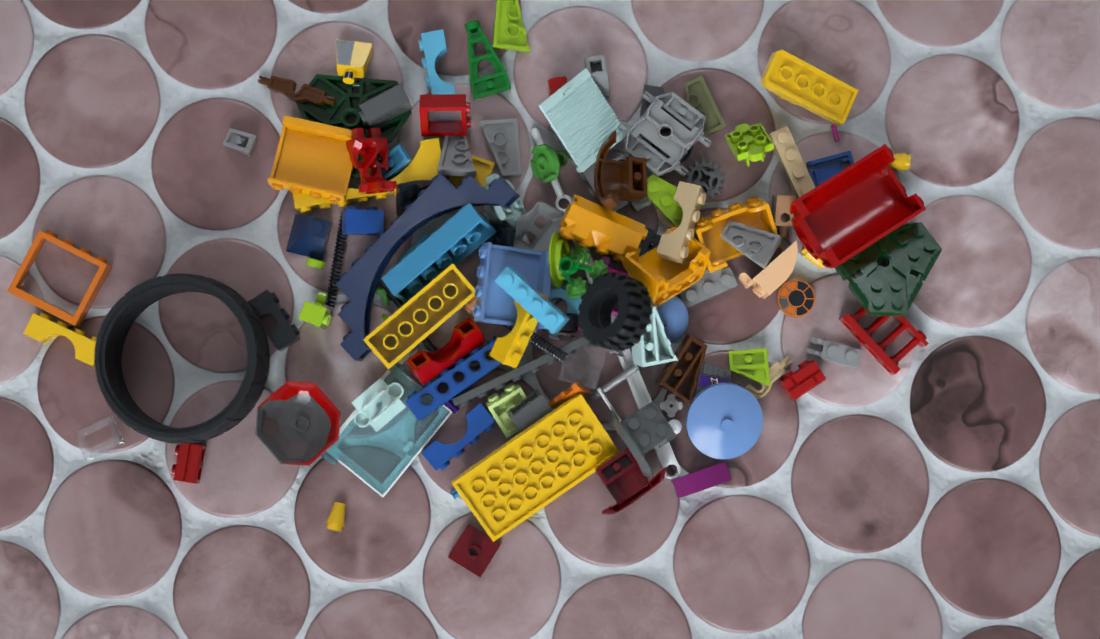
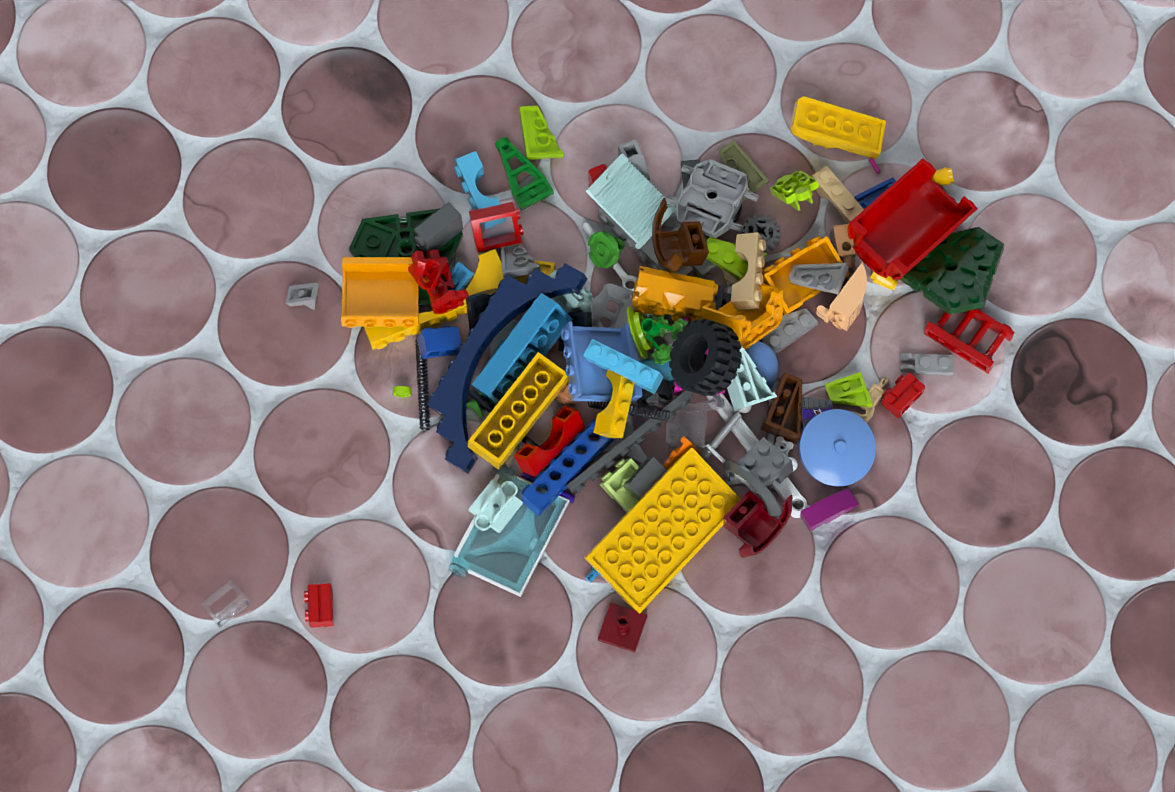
camera: 10 degrees left, 15 degrees down
orange window [7,229,112,327] -> none
yellow arch [23,312,97,367] -> none
black tyre [94,273,270,444] -> none
black arch [248,290,300,351] -> none
dark grey rock [255,381,341,466] -> none
reddish brown piece [258,76,337,106] -> none
dark blue slope [286,215,332,260] -> none
lime brick [298,292,333,329] -> none
yellow cone [326,502,346,532] -> none
yellow torso [336,39,373,84] -> none
blue arch [421,403,496,471] -> none
light grey wing [479,118,522,177] -> none
tile [777,279,816,318] -> none

